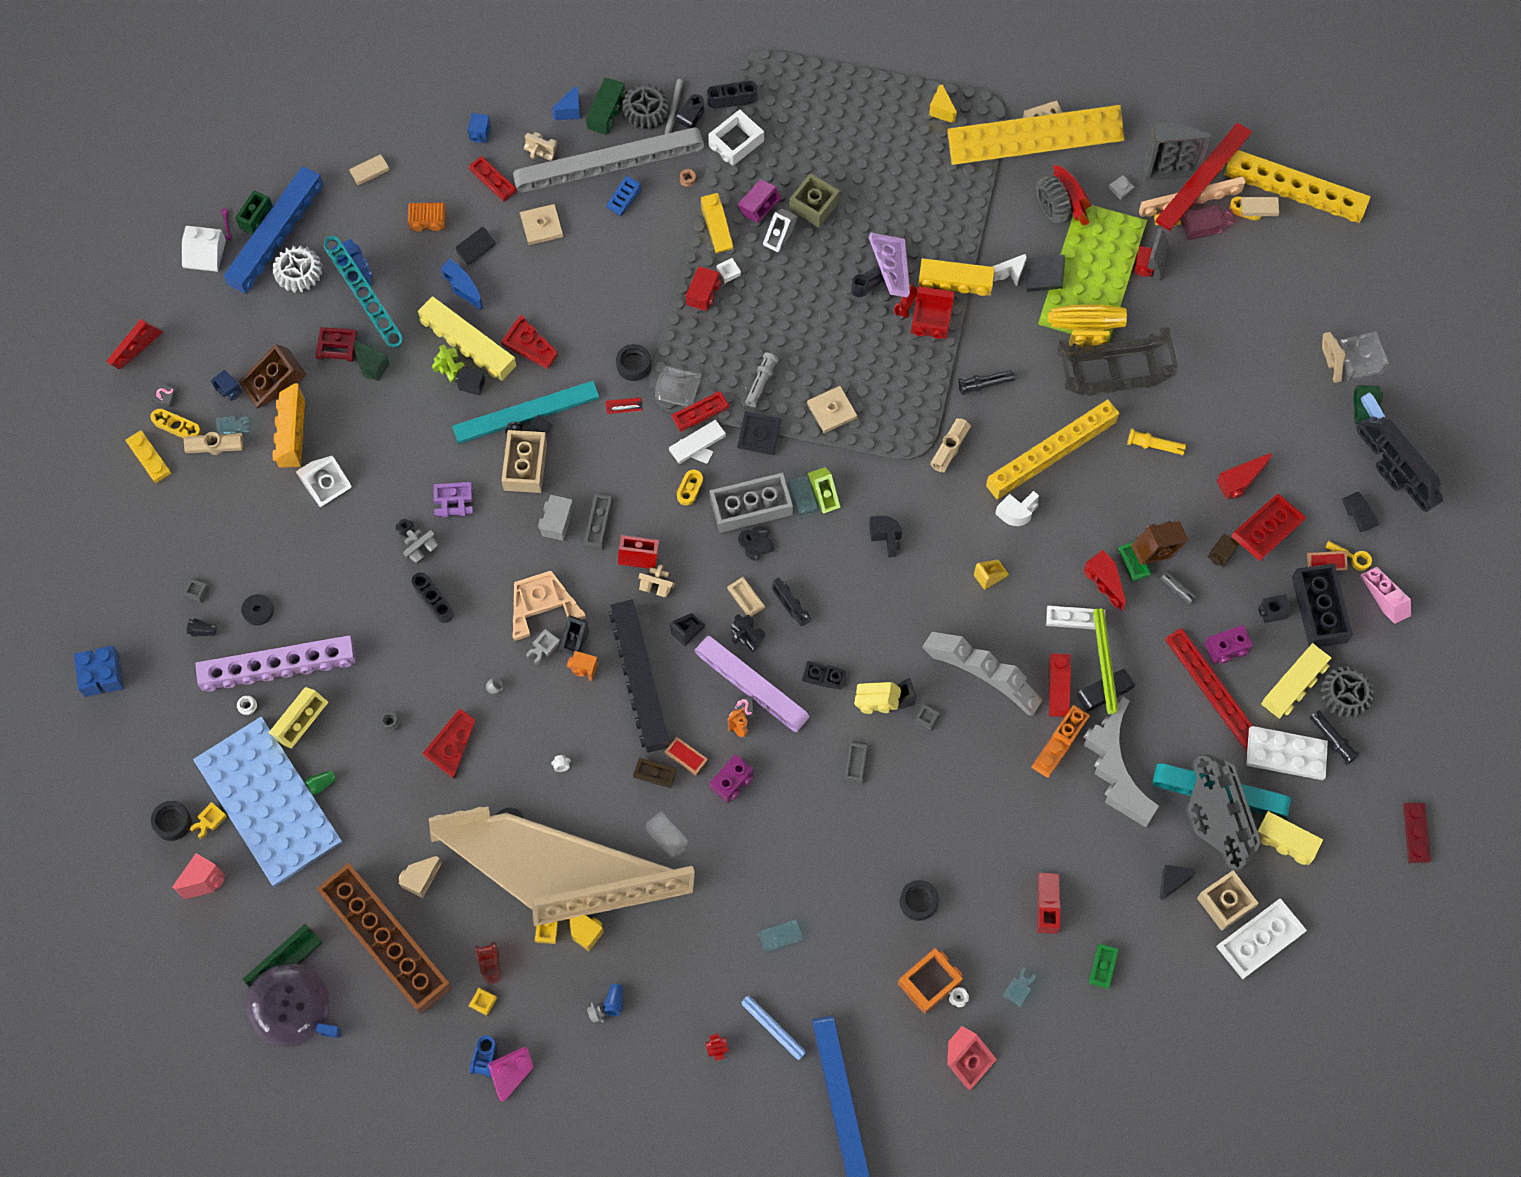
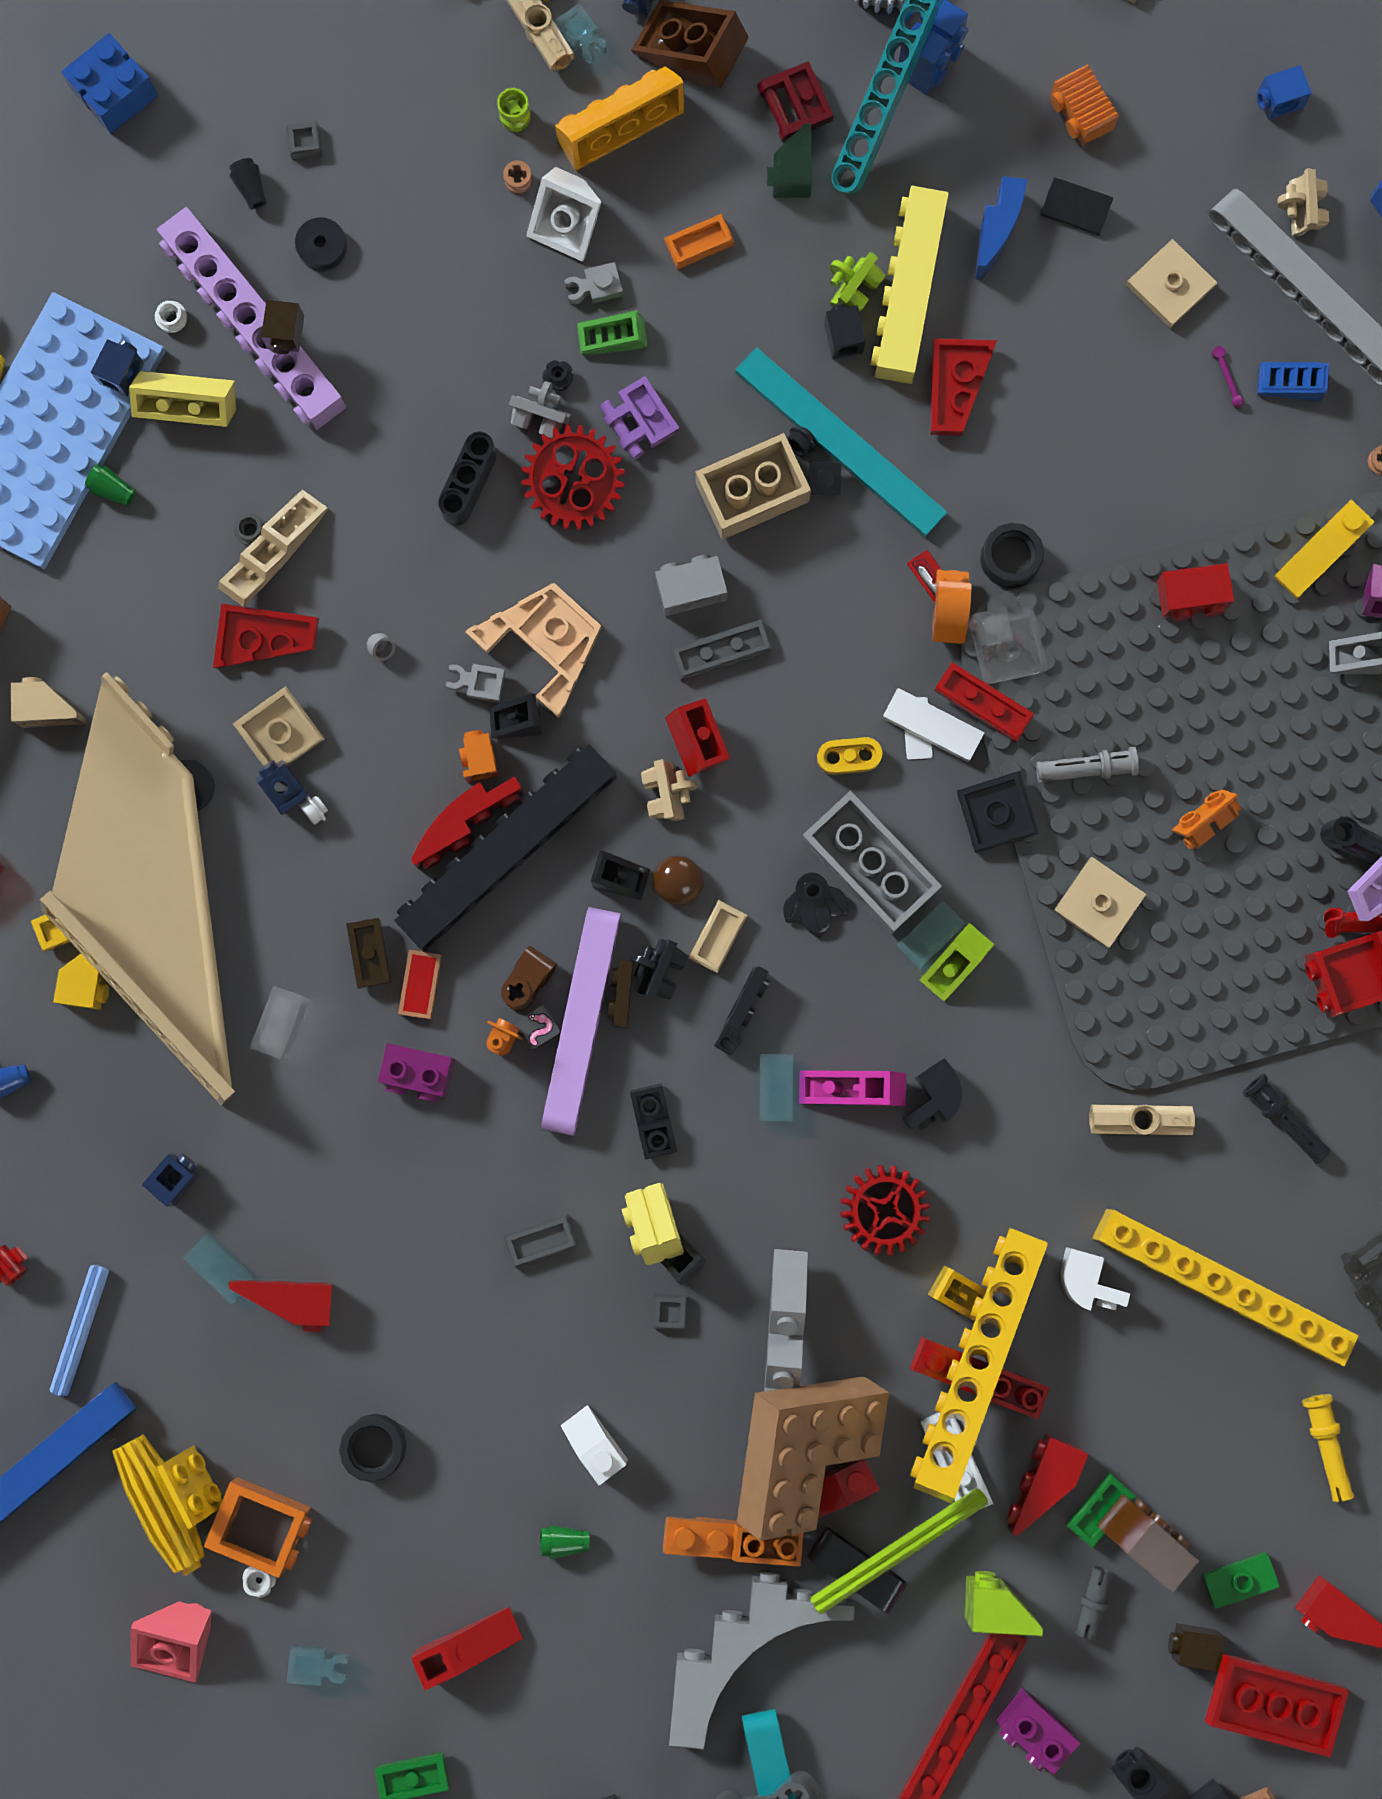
camera: 65 degrees right, 15 degrees up
red tile [468,156,517,202] -> none
white plate [716,258,741,283] -> none
none -> dark blue brick [90,339,144,397]
none -> yellow plate [112,1434,222,1576]
none -> dark blue brick [142,1153,199,1207]
none -> tan slope [218,490,328,607]
none -> red slope [228,1280,332,1332]
none -> tan plate [233,686,325,766]
none -> dark blue brick [256,759,308,815]
none -> dark brown brick [261,300,304,354]
none -> red slope [411,777,524,870]
none -> lime wheel [497,88,531,132]
none -> reddish brown piece [501,946,558,1011]
none -> nougat bush [503,160,533,194]
none -> red gear [521,424,625,531]
none -> green cone [540,1525,589,1560]
none -> white slope [561,1405,628,1485]
none -> light grey plate [564,262,623,305]
none -> bright green slope [577,310,647,356]
none -> dark brown plate [608,960,634,1029]
none -> reddish brown hair [652,855,704,905]
none -> orange tile [664,214,734,270]
none -> medium nougat piece [737,1376,889,1541]
none -> clear light blue plate [759,1054,793,1121]
none -> dark pink slope [799,1070,906,1106]
none -> red gear [840,1165,931,1256]
none -> yellow brick [910,1228,1048,1504]
none -> red slope [910,1336,1050,1420]
none -> orange brick [932,570,971,644]
none -> lime slope [965,1571,1043,1636]
none -> orange hinge [1171,789,1242,850]
none -> green plate [1201,1552,1280,1609]
none -> magenta hinge [1212,346,1244,408]

